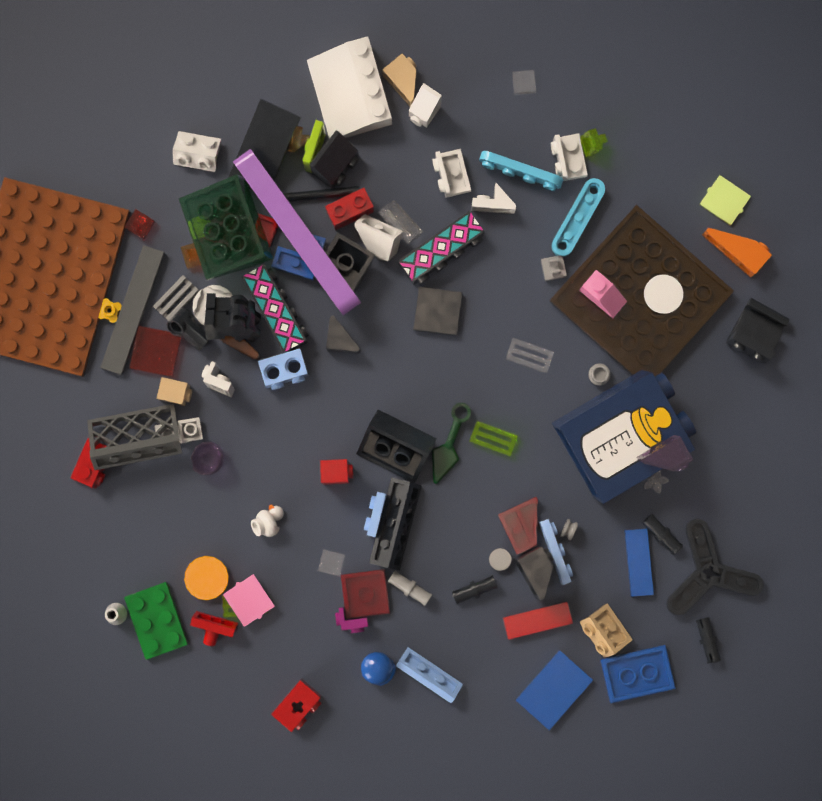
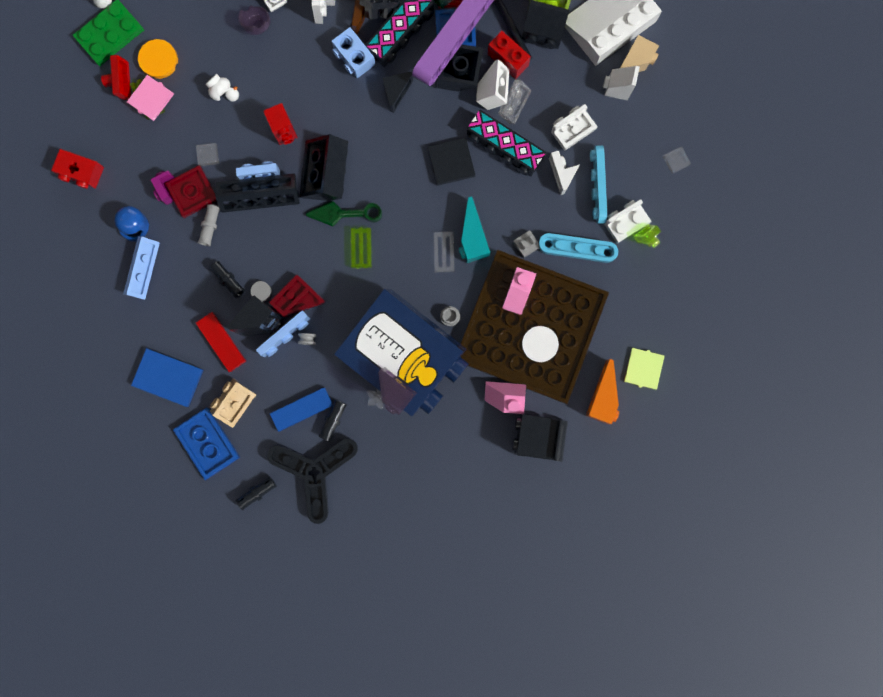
camera: 70 degrees right, 0 degrees up
none -> teal slope [459,196,490,263]
none -> bright pink slope [485,381,526,414]

